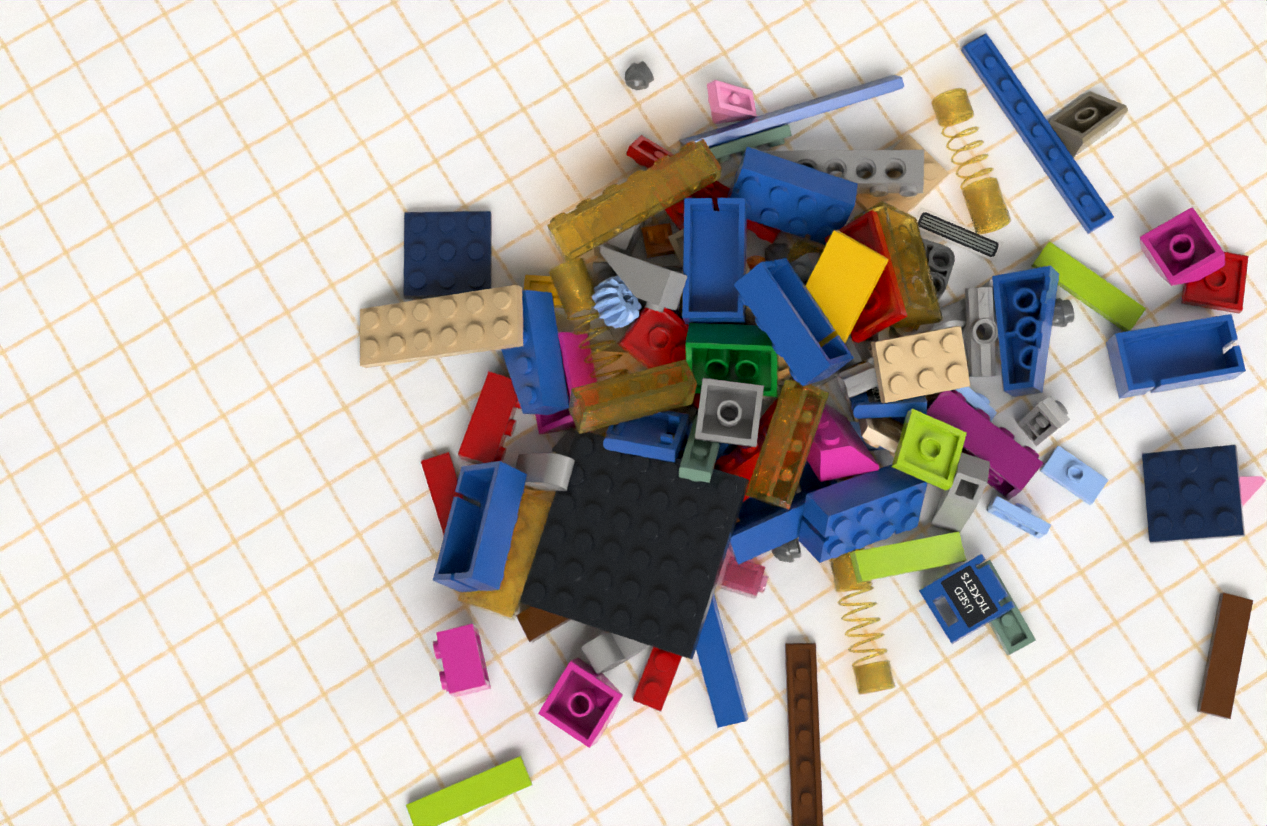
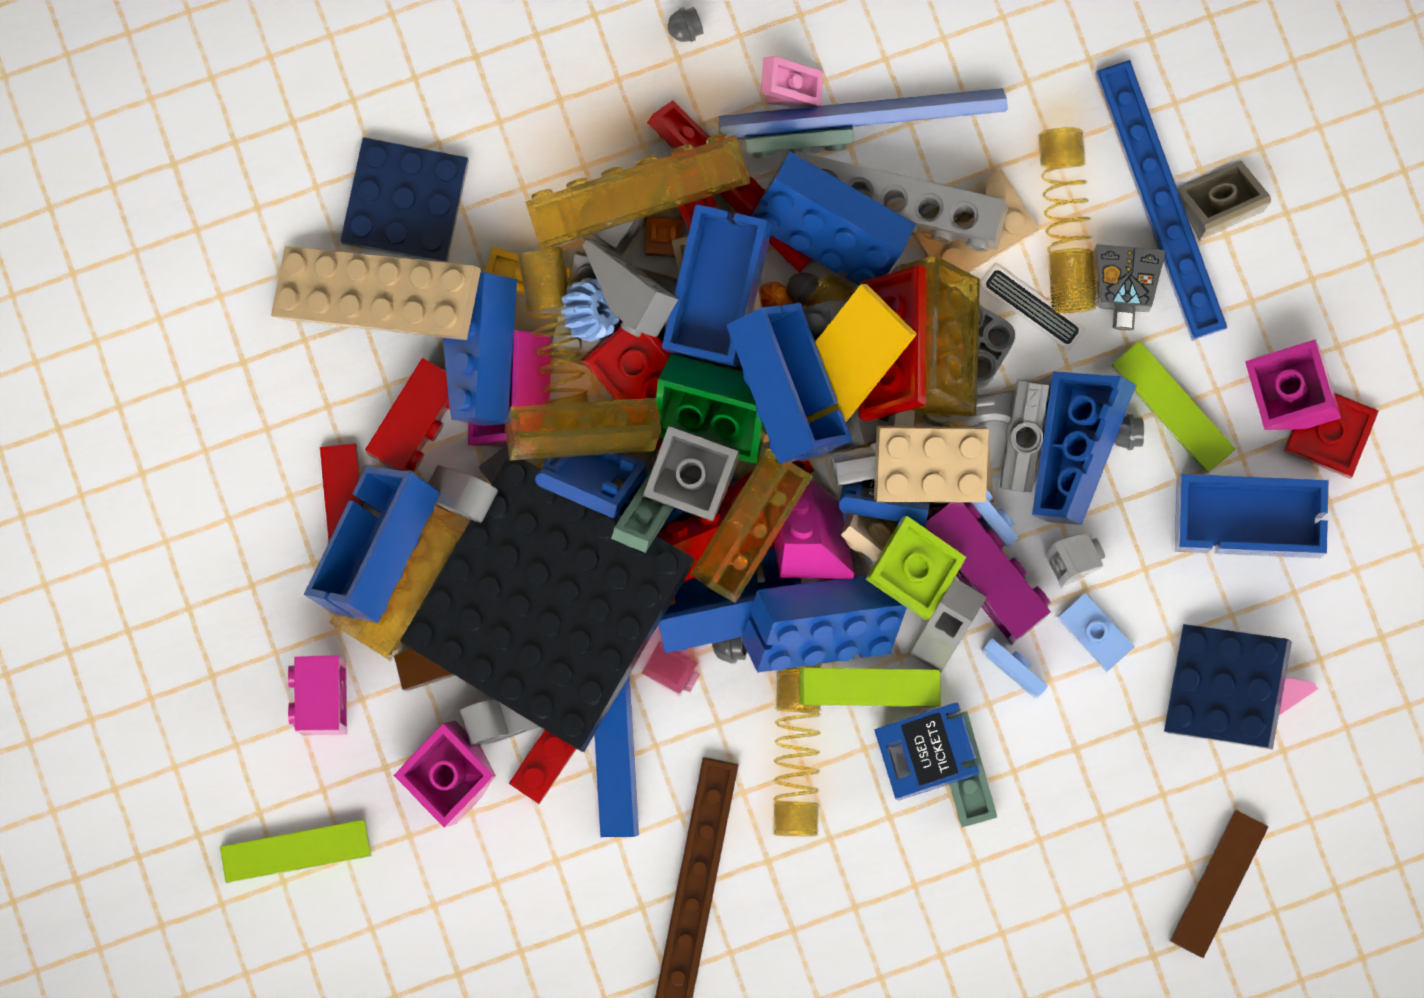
camera: 15 degrees right, 5 degrees up
none -> dark grey torso [1093,244,1165,331]

